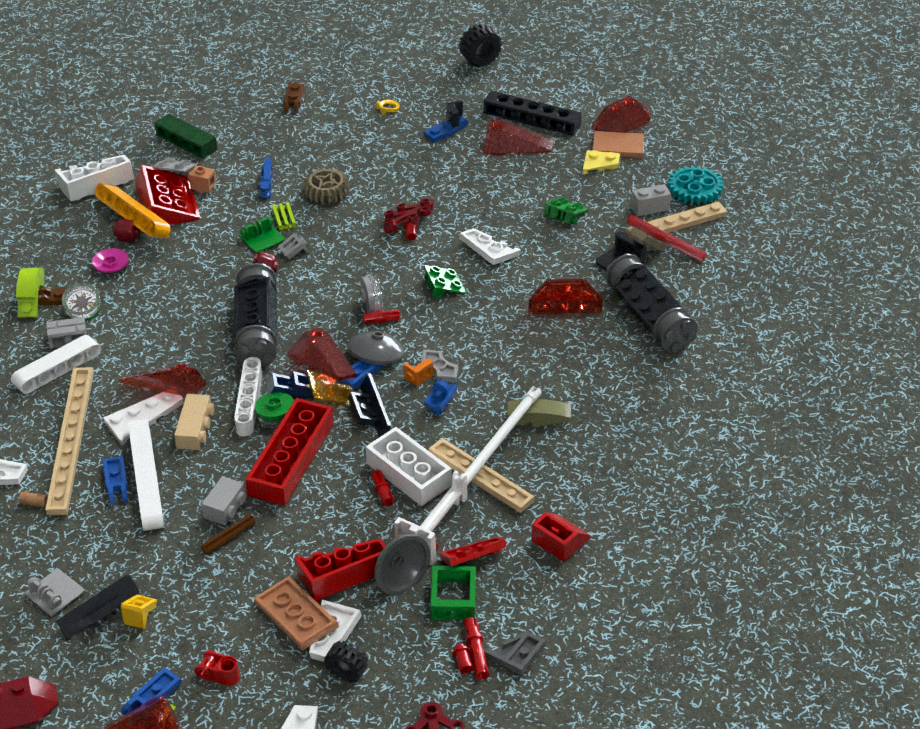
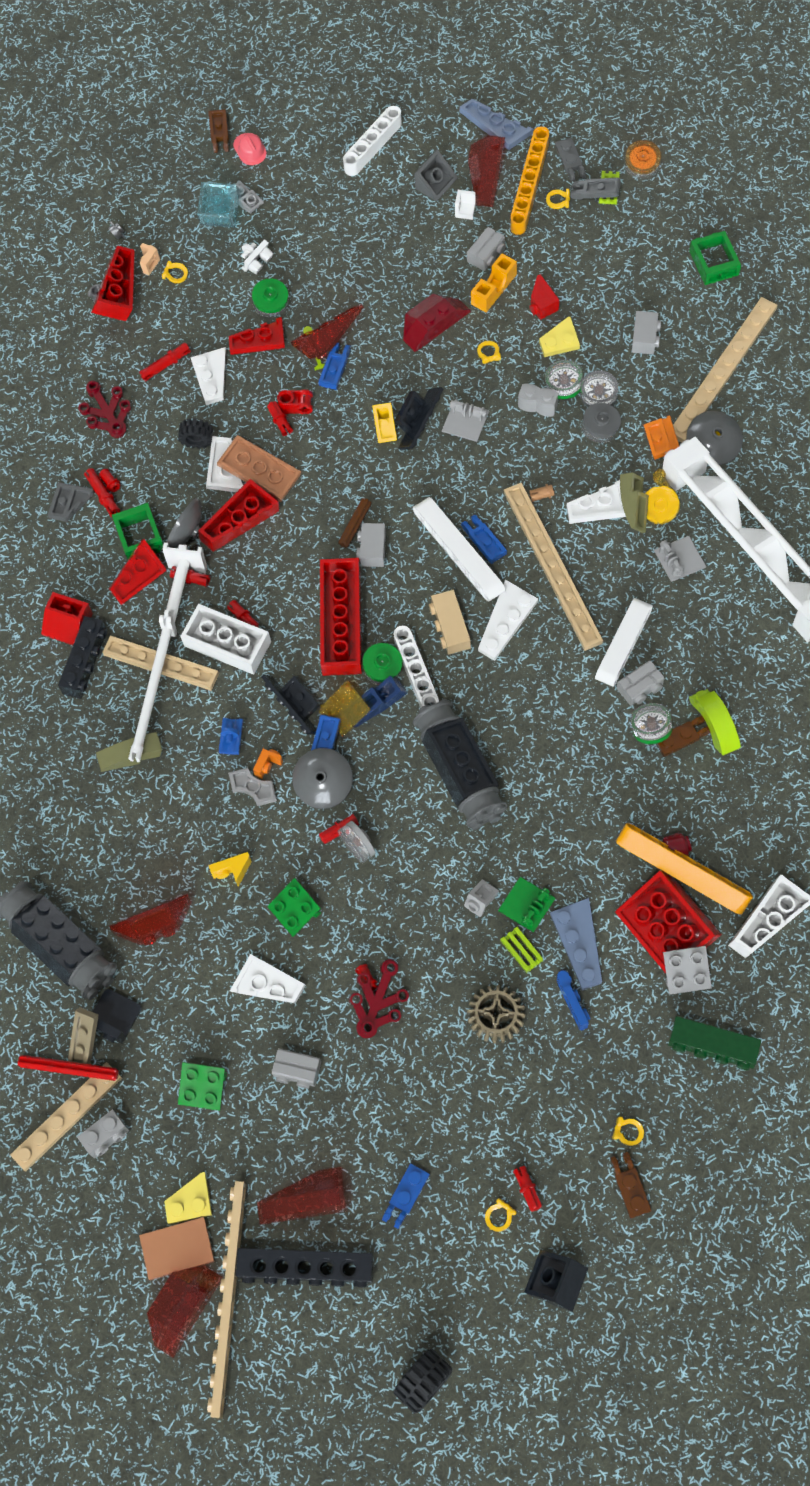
camera: 165 degrees right, 25 degrees up
dark pink dish [92,248,129,273] -> none
clear red wedge [119,364,206,396] -> none
nougat brick [188,166,216,193] -> none
dark red head [252,251,279,273] -> none
clear red wedge [288,328,356,381] -> none
black bracket [446,100,463,127] -> none
teal gear [668,165,724,205] -> none
none -> black brick [58,616,107,699]
none -> tan plate [207,1181,246,1419]
none -> yellow slope [209,852,252,886]
none -> red axle [267,401,293,436]
none -> light grey brick [272,1048,321,1089]
none -> red axle [513,1166,542,1212]
none -> black slope [524,1250,588,1312]
none -> sand blue wing [550,898,602,991]
none -> yellow piece [612,1117,644,1146]

